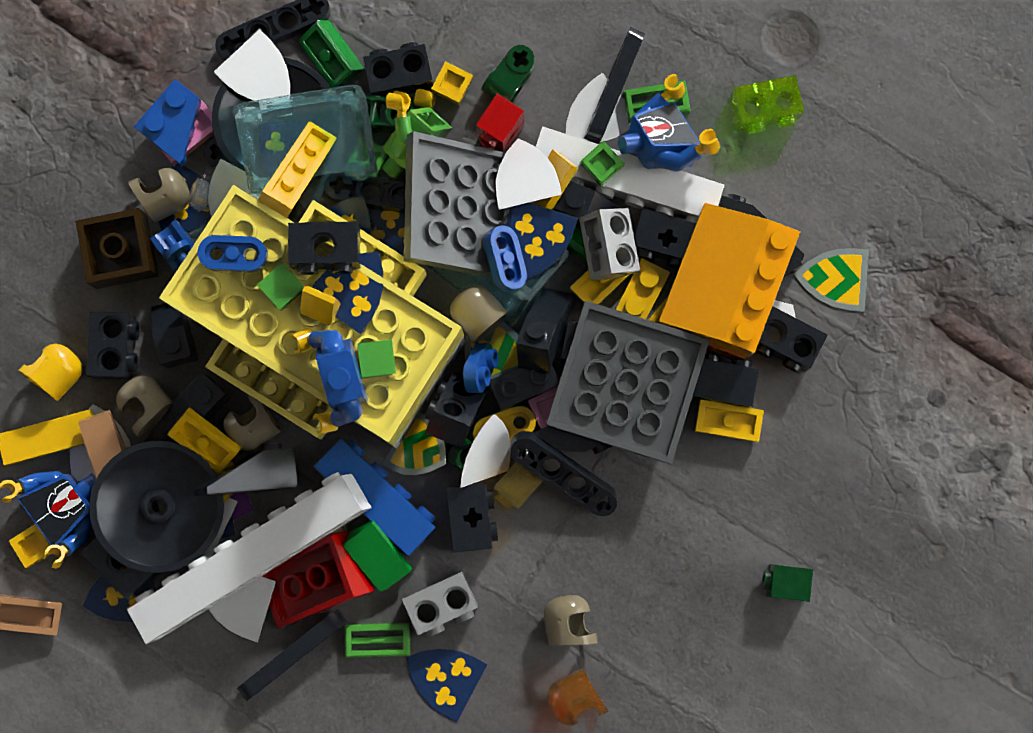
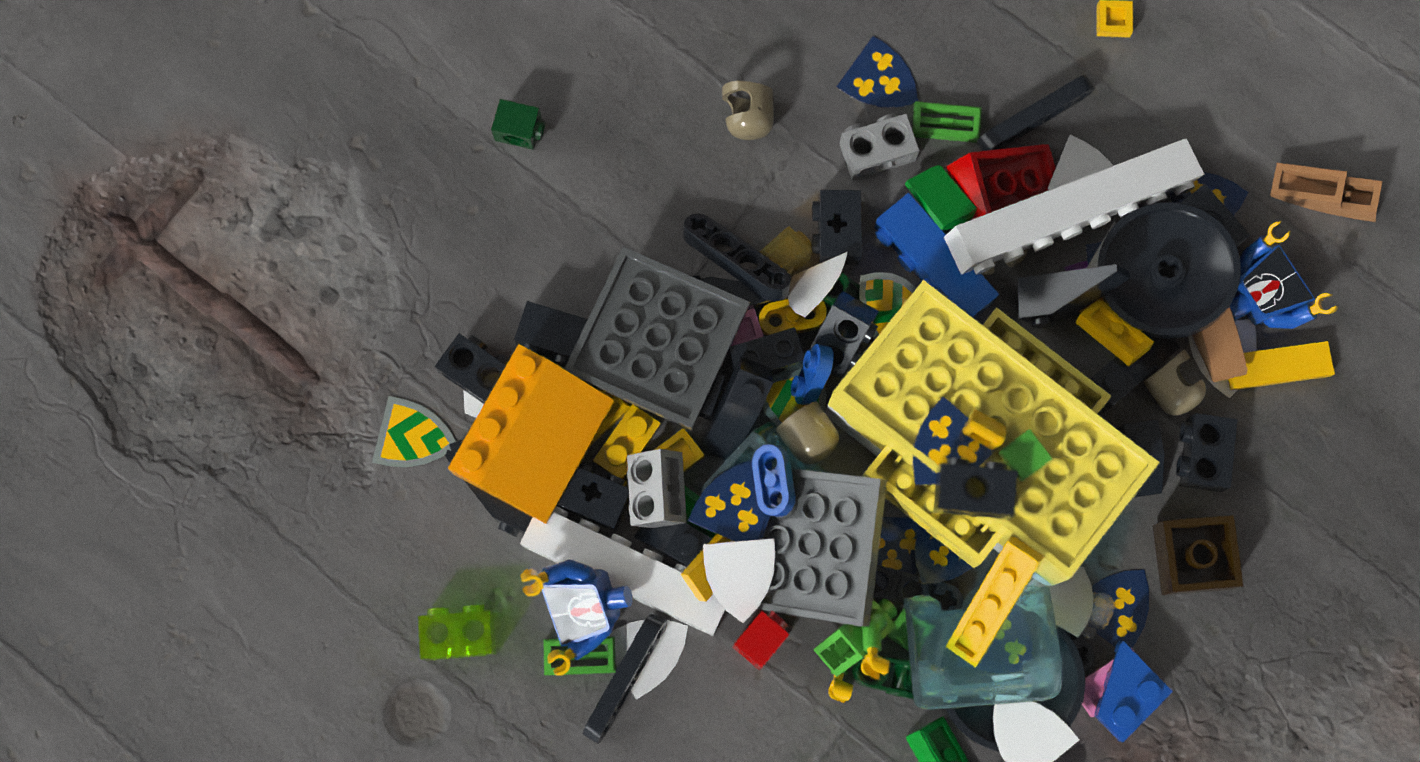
camera: 175 degrees left, 5 degrees down
yellow plate [9,524,50,568] -> none
yellow helmet [18,344,83,401] -> none
dark tan helmet [129,168,190,223] -> none
blue hips [150,220,195,273] -> none
blue plate [198,235,268,273] -> none
dark tan helmet [223,395,281,452] -> none
blue torso [290,328,368,434] -> none
bright green tile [357,339,396,379] -> none
black brick [363,42,433,98] -> none
yellow plate [431,61,474,106] -> none
dark green piece [481,45,535,103] -> none
clear orange helmet [547,668,609,726] -> none
bright green tile [579,140,625,187] -> none
yellow plate [694,399,764,443] -> none

